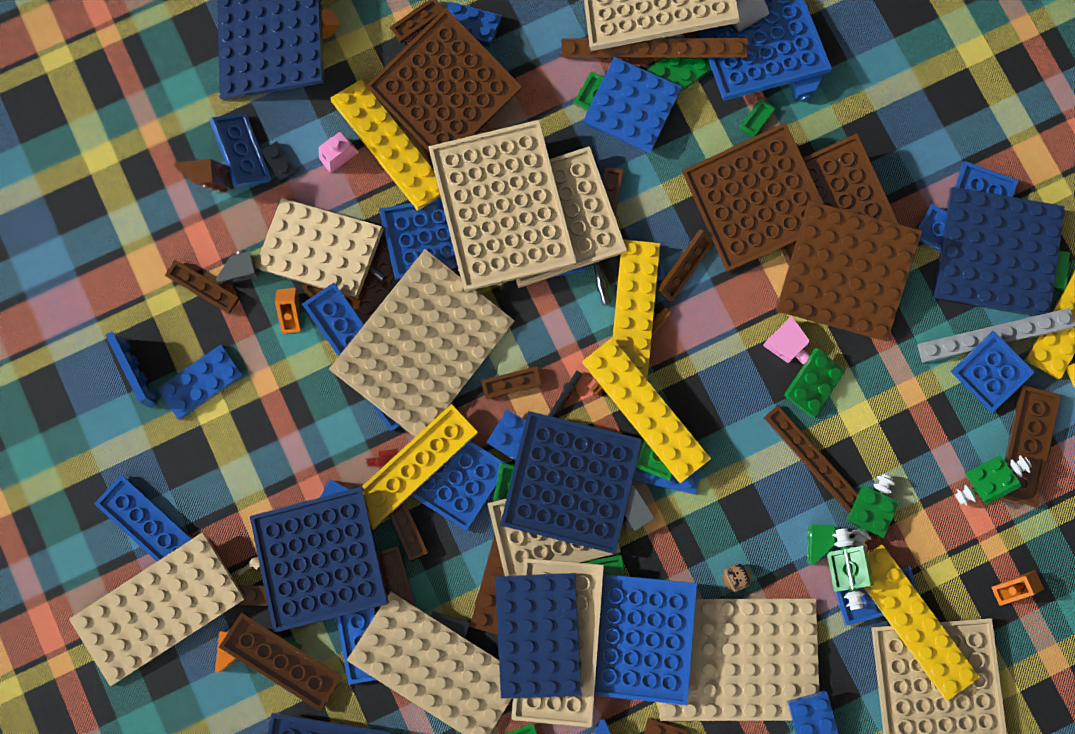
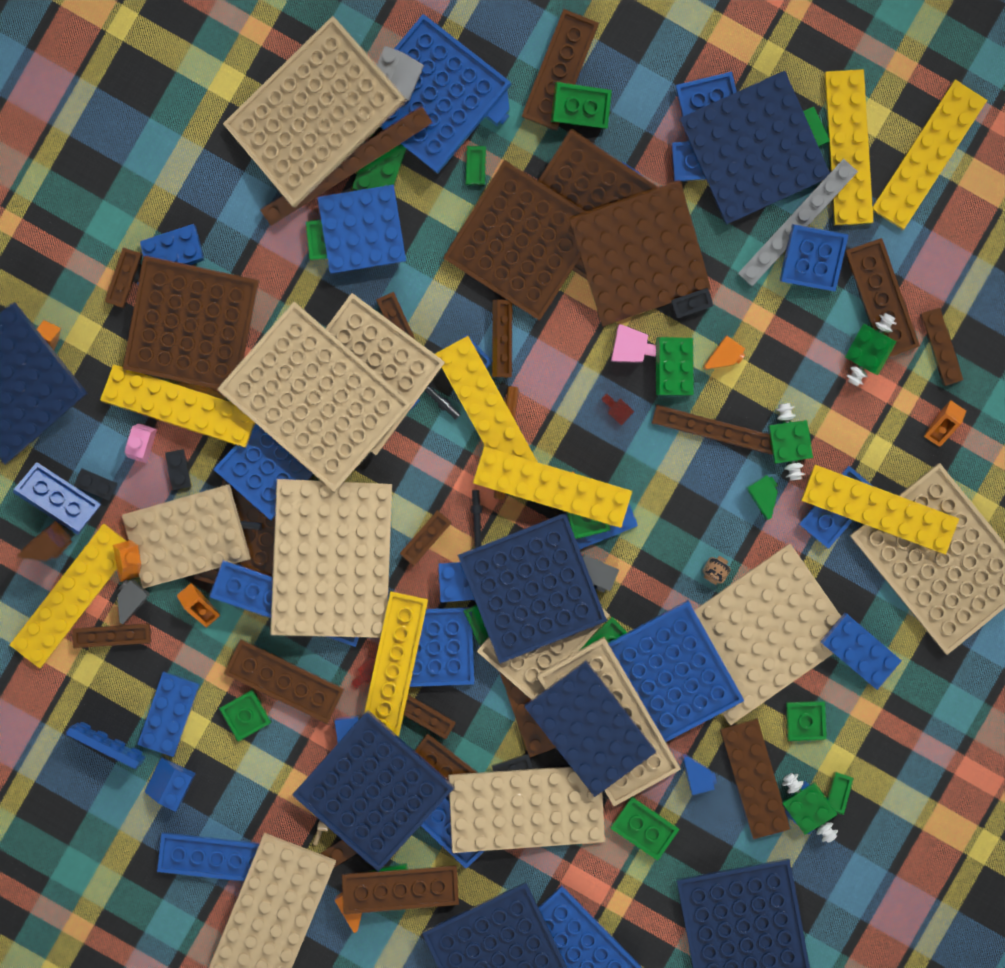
camera: 30 degrees left, 10 degrees up
plate [827,528,874,610] -> none
none -> yellow plate [10,524,126,668]
none -> orange slope [113,540,141,582]
none -> blue slope [144,757,196,812]
none -> black plate [165,449,192,490]
none -> green tile [219,689,272,742]
none -> reddish brown plate [224,639,344,724]
none -> reddish brown plate [521,9,599,131]
none -> green plate [551,82,612,129]
none -> clear red plate [601,394,634,425]
none -> black plate [671,288,714,319]
none -> orange slope [703,336,745,370]
none -> reddish brown plate [920,307,964,386]

